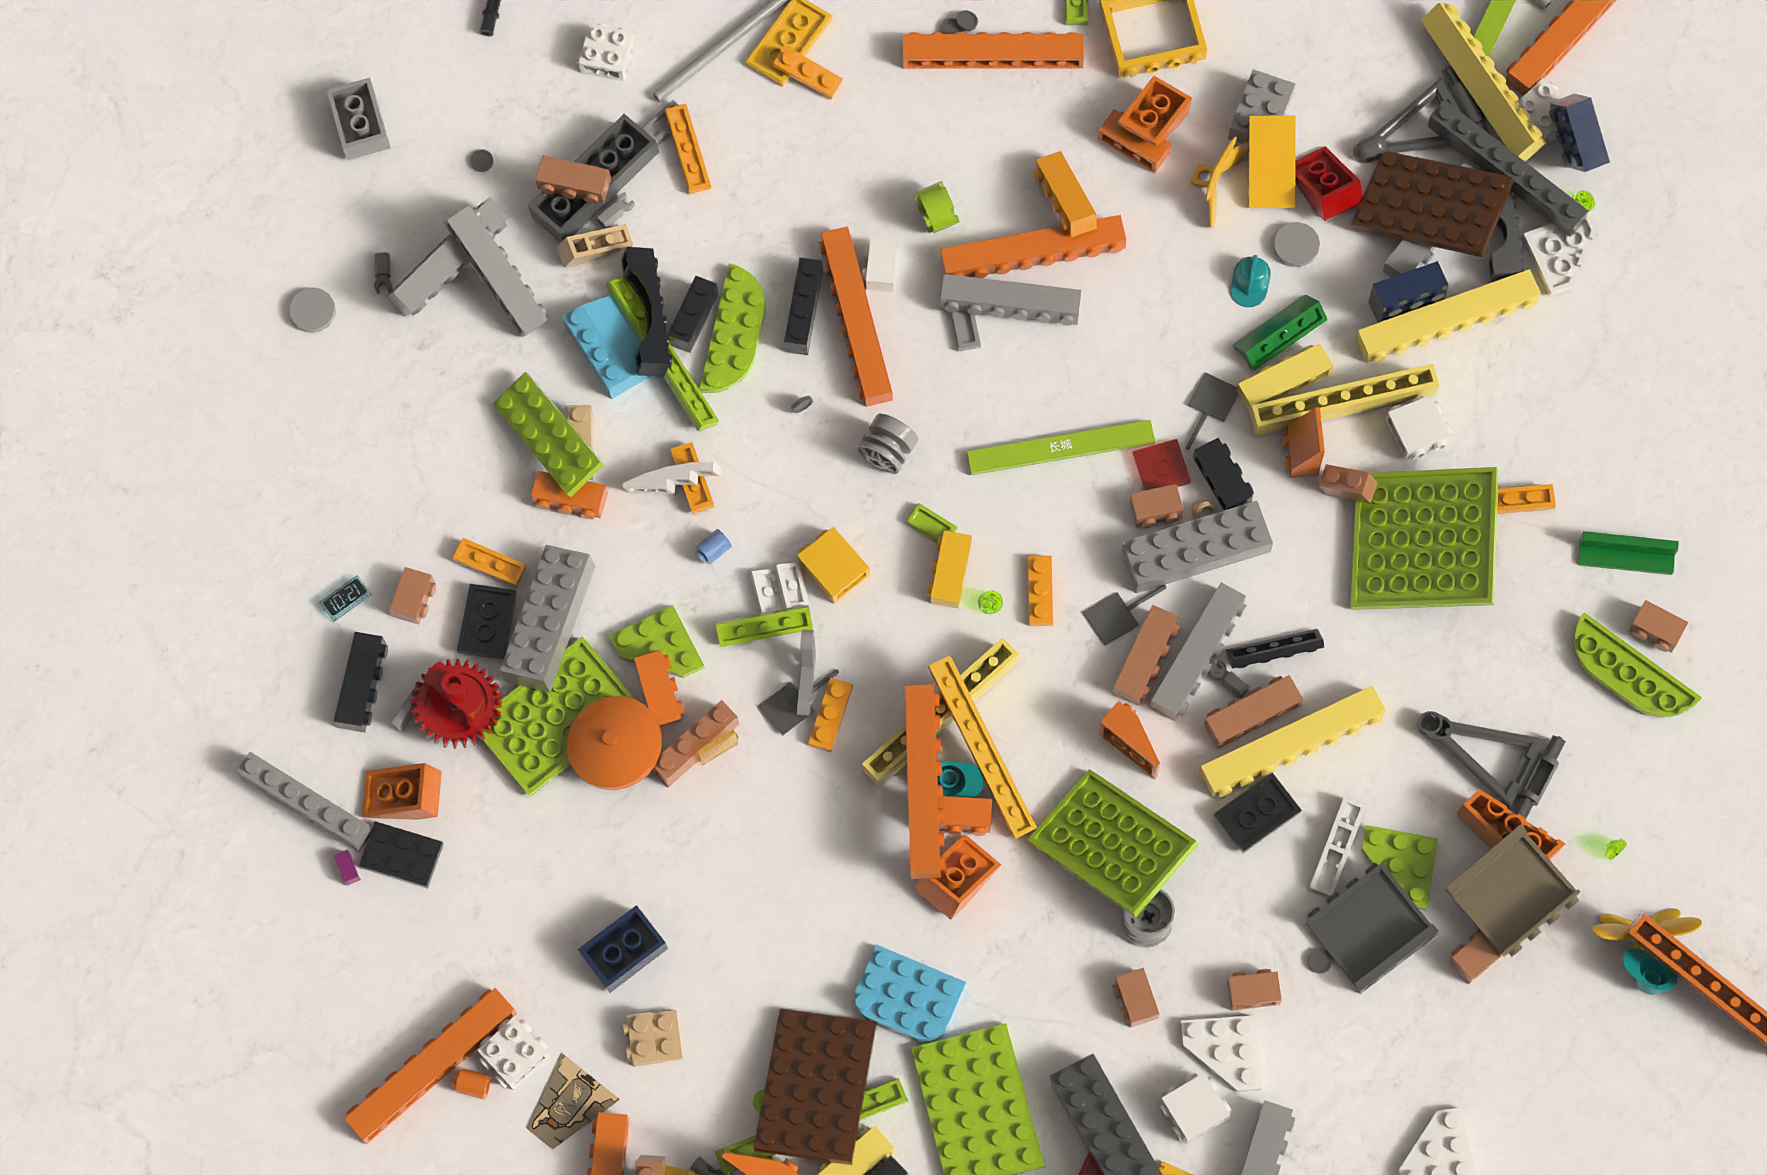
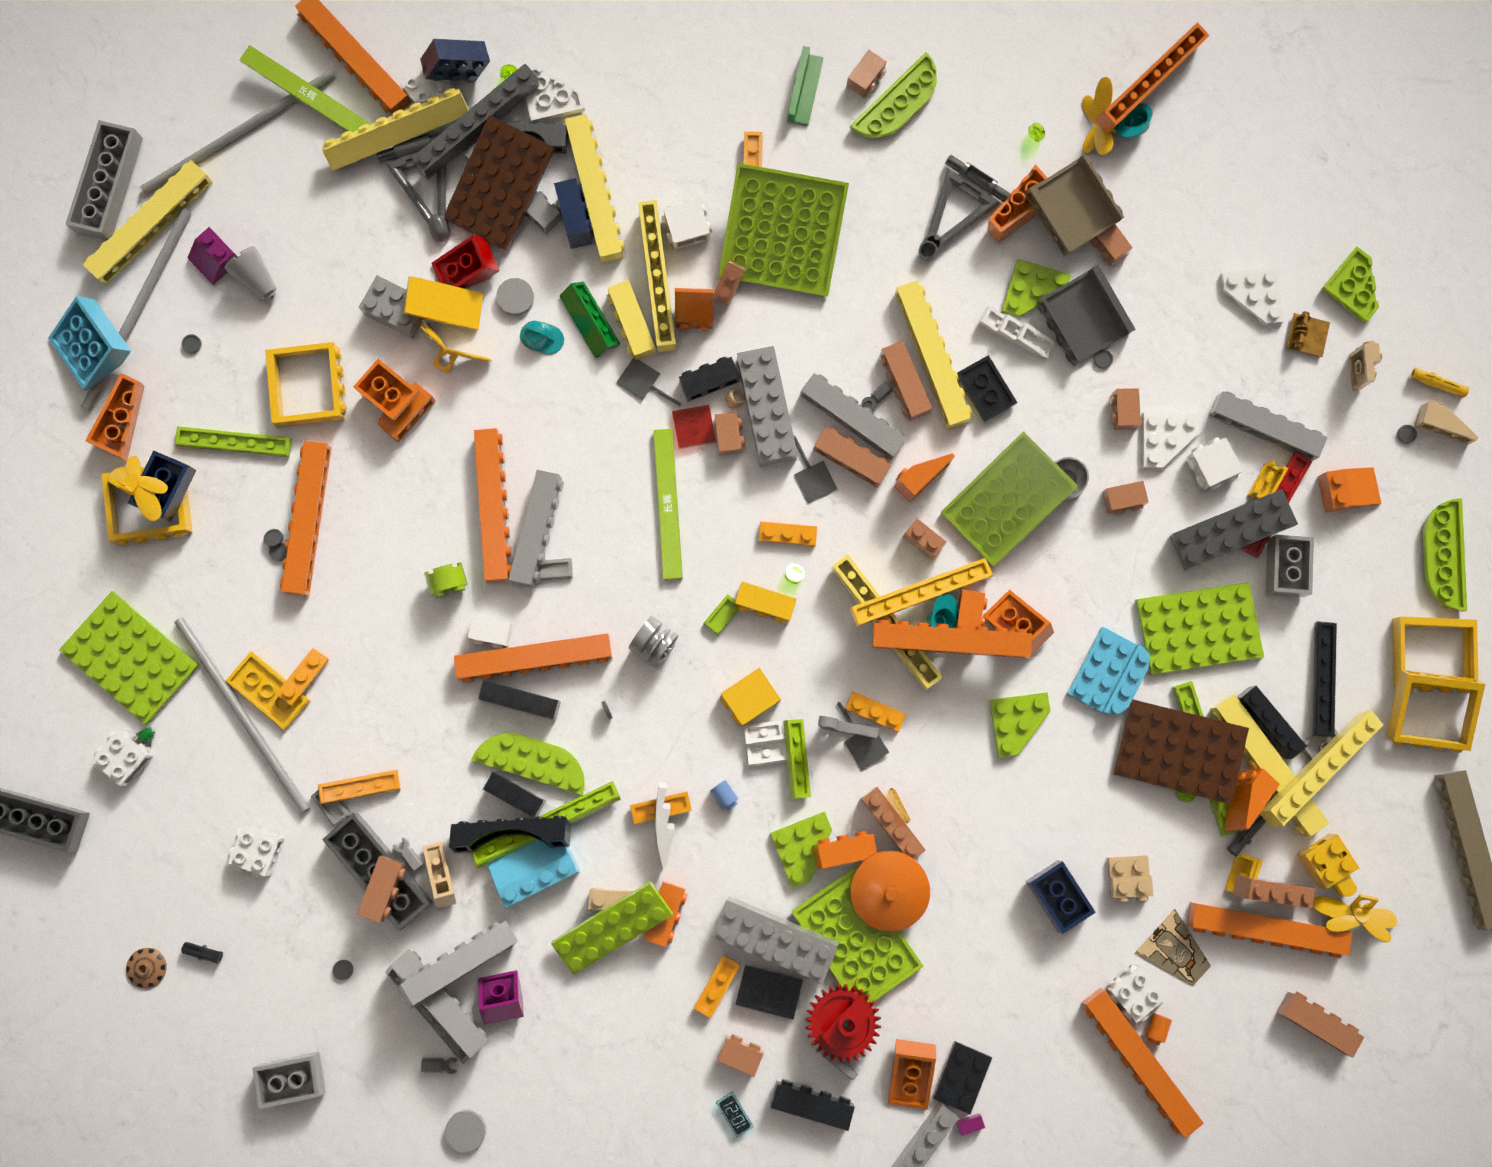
camera: 95 degrees left, 10 degrees up
light orange brick [1034,151,1097,238] -> none
black plate [1225,629,1325,669] -> none
none -> magenta slope [478,970,524,1025]
none -> nougat brick [902,518,947,560]
none -> lime plate [989,692,1050,758]

